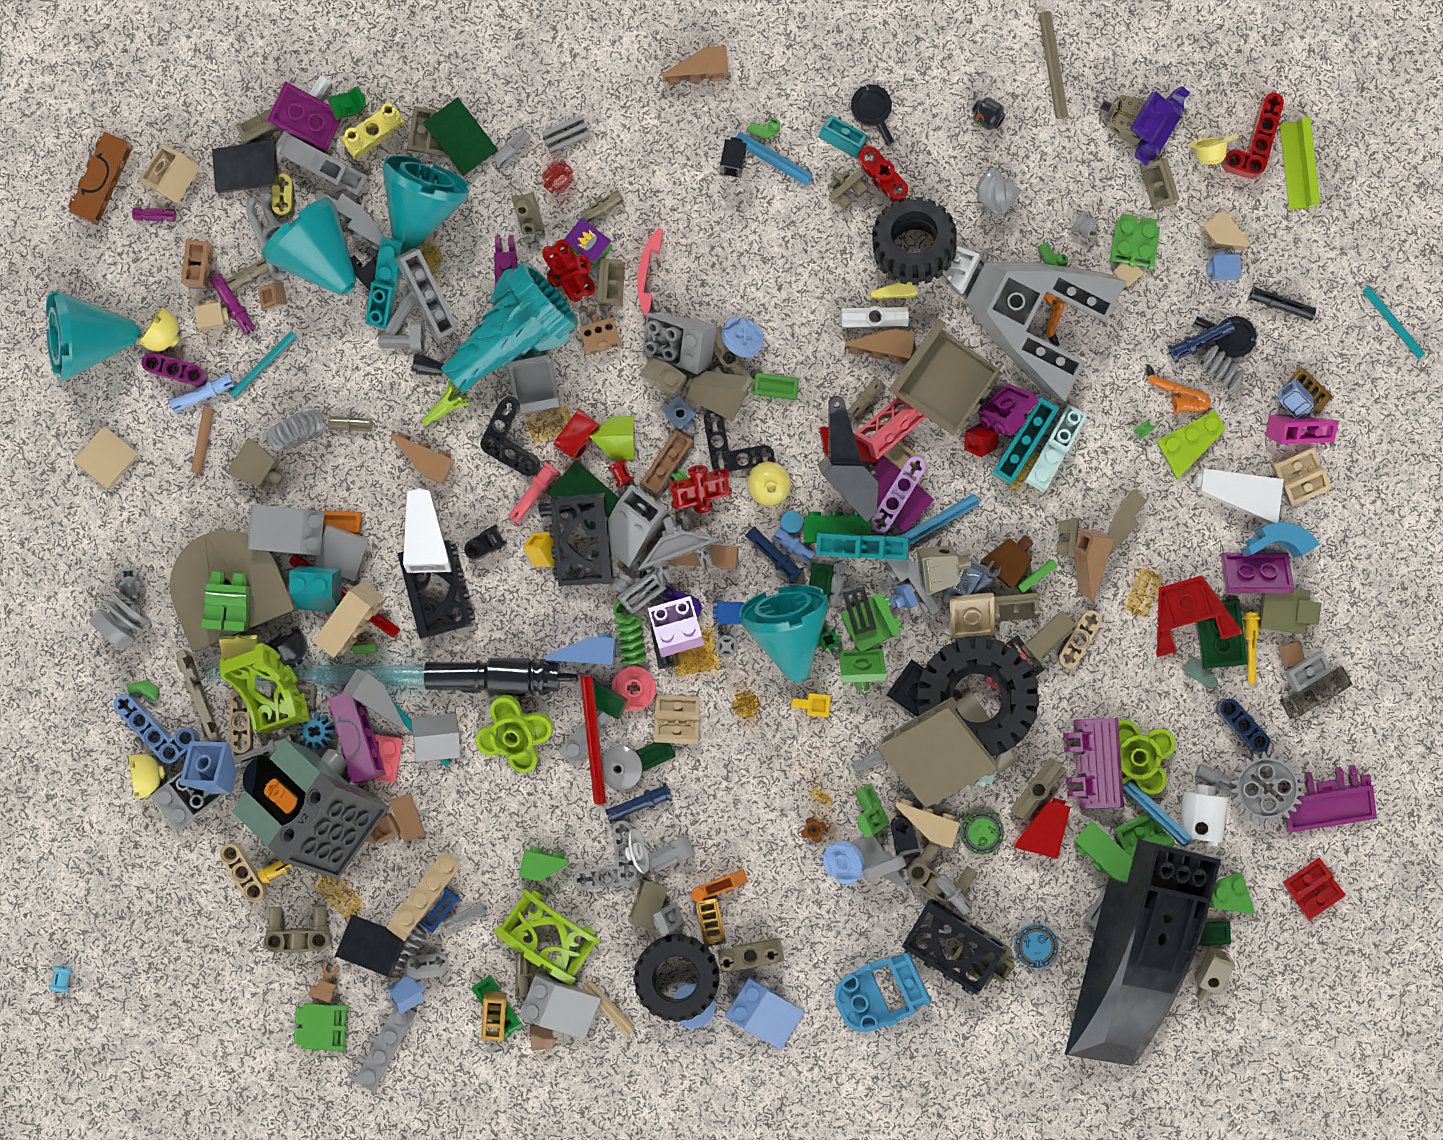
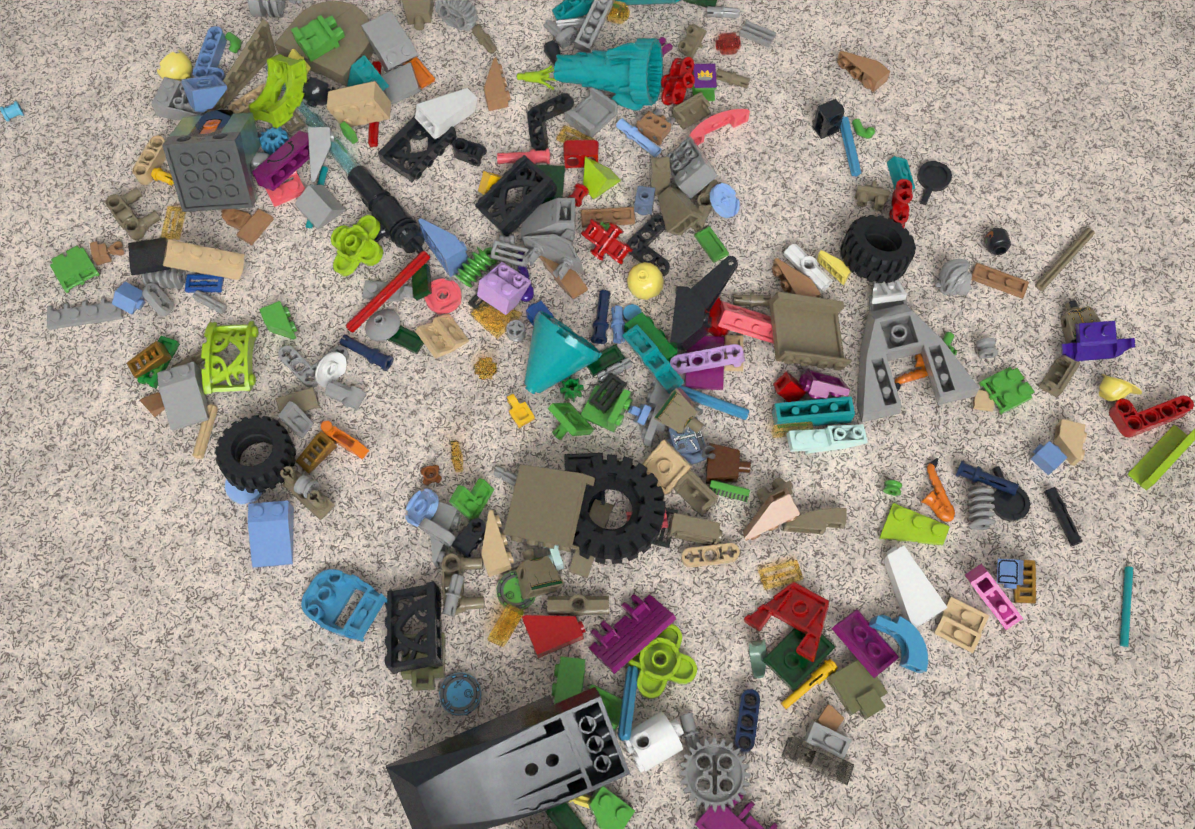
camera: 50 degrees right, 20 degrees down
none -> light grey wheel [294,475,319,499]
none -> clear yellow slope [487,604,524,647]
none -> dark tan torso [516,549,564,600]
none -> light blue pin [616,118,662,157]
none -> medium nougat tile [971,262,1029,299]

